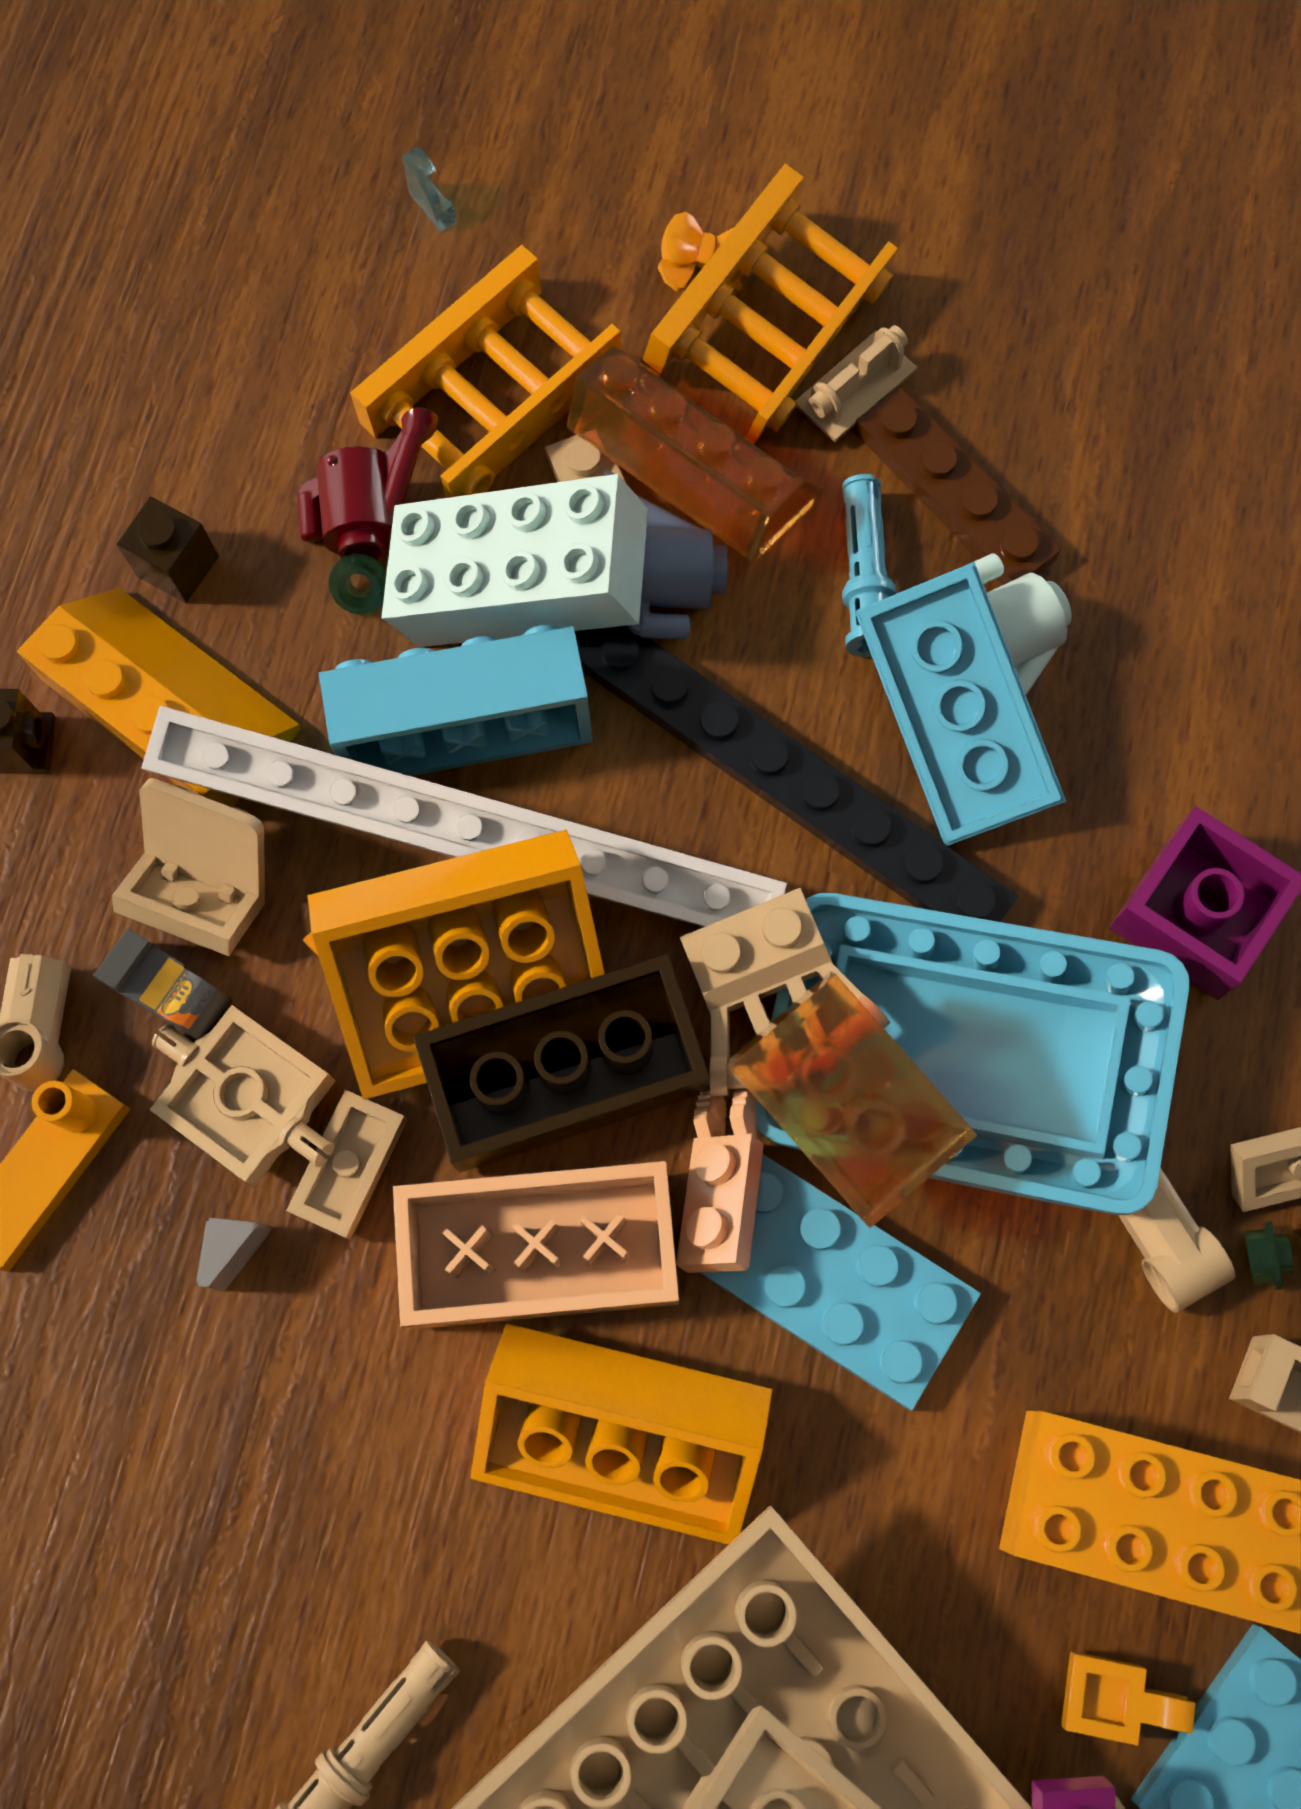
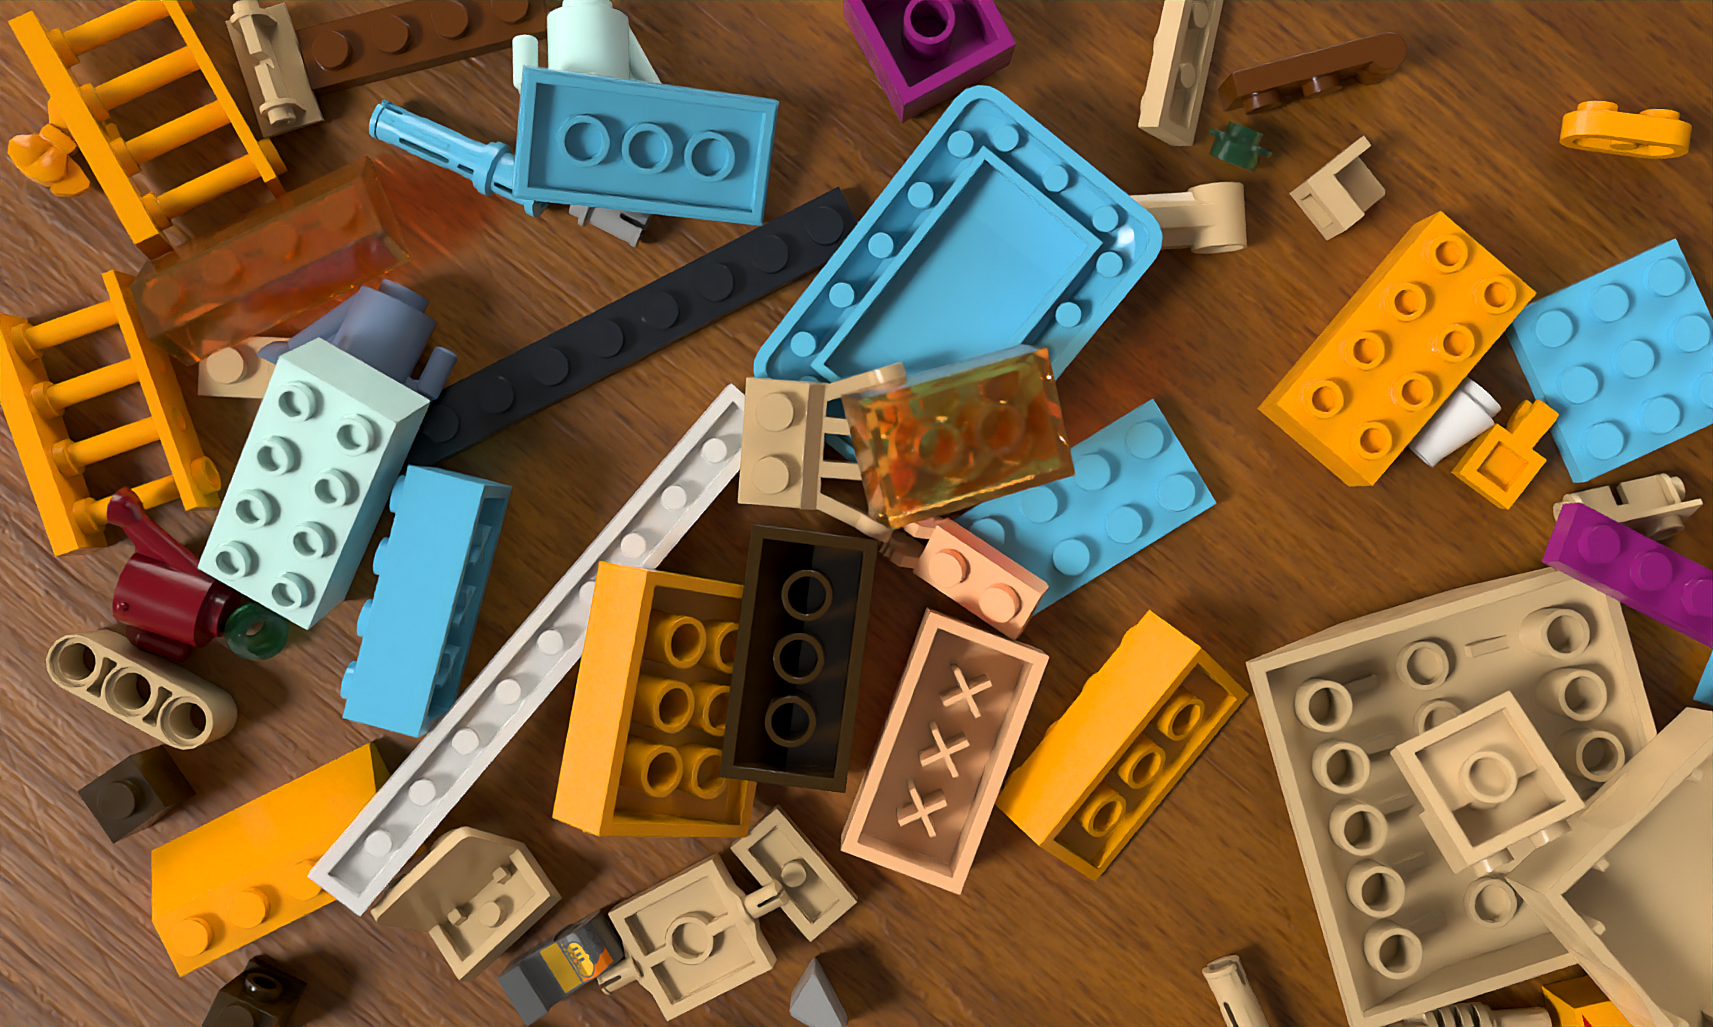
camera: 70 degrees left, 15 degrees up
none -> tan beam [46,629,237,750]
none -> light grey pin [569,205,652,248]
none -> white cone [1407,377,1501,468]

